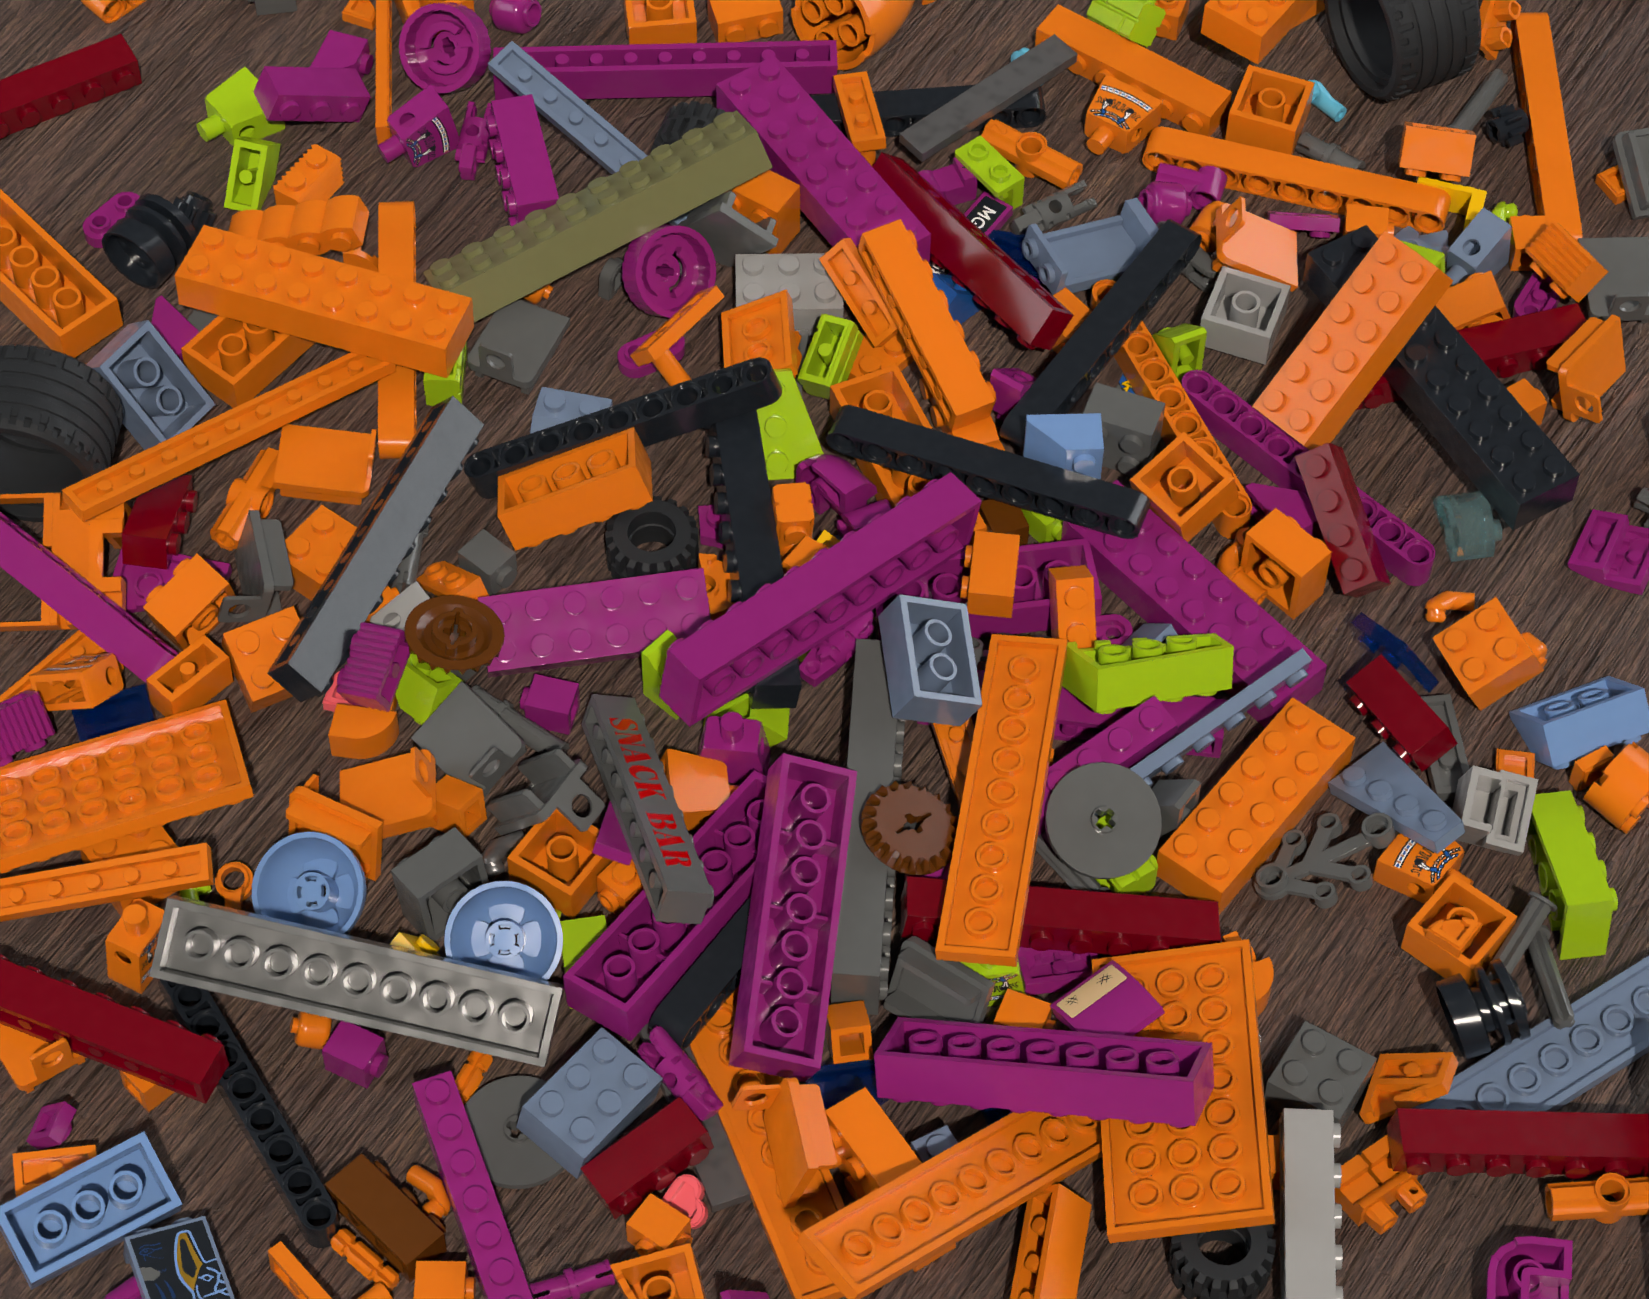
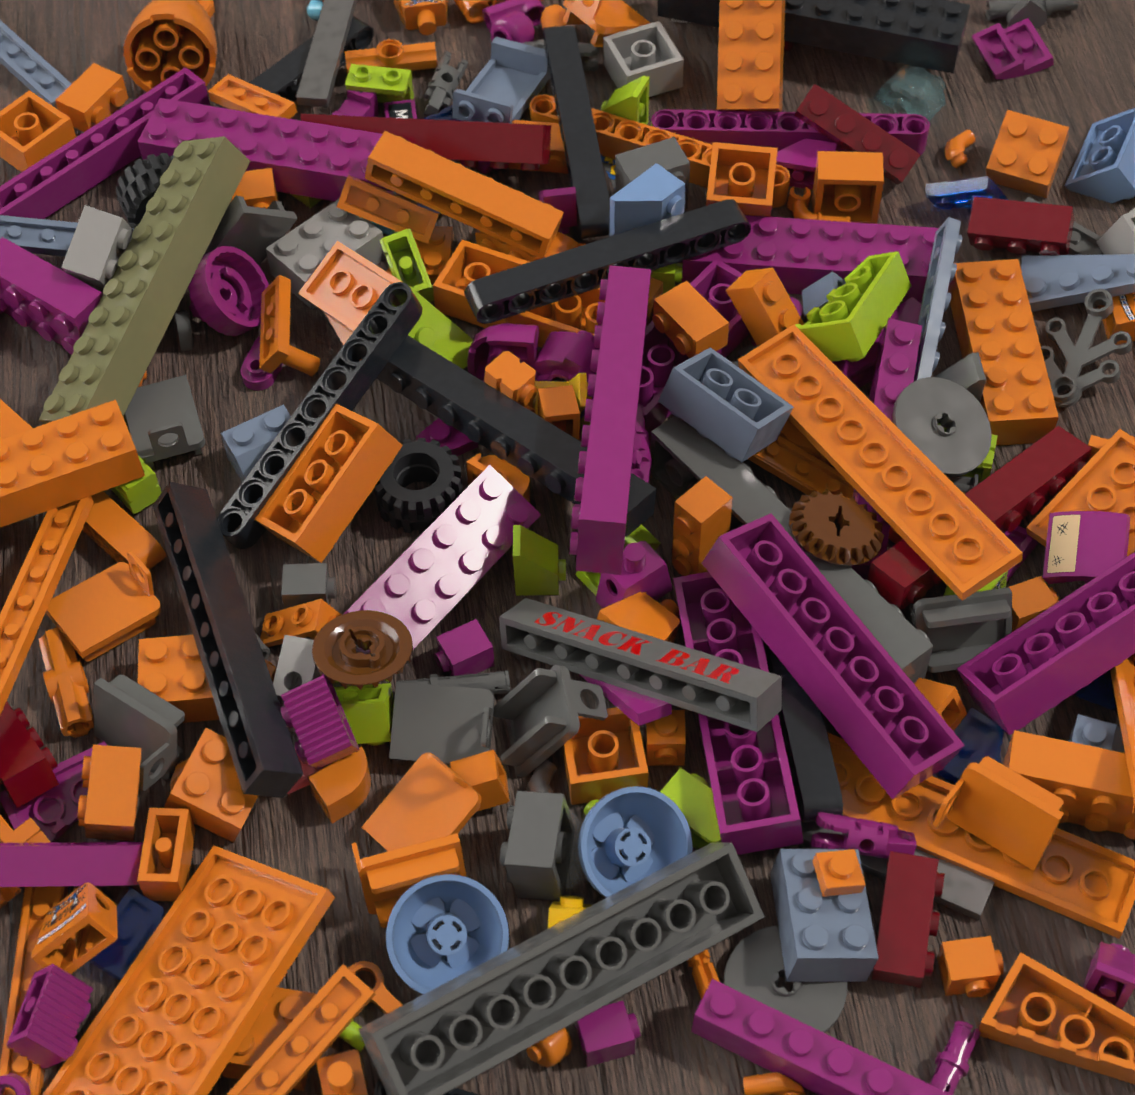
camera: 40 degrees left, 0 degrees up
coral tile [661,1174,708,1229] -> none
orange tile [1494,749,1535,778] -> none
none -> light grey brick [61,205,133,292]
none -> orange brick [672,476,733,576]
none -> orange plate [812,849,866,897]

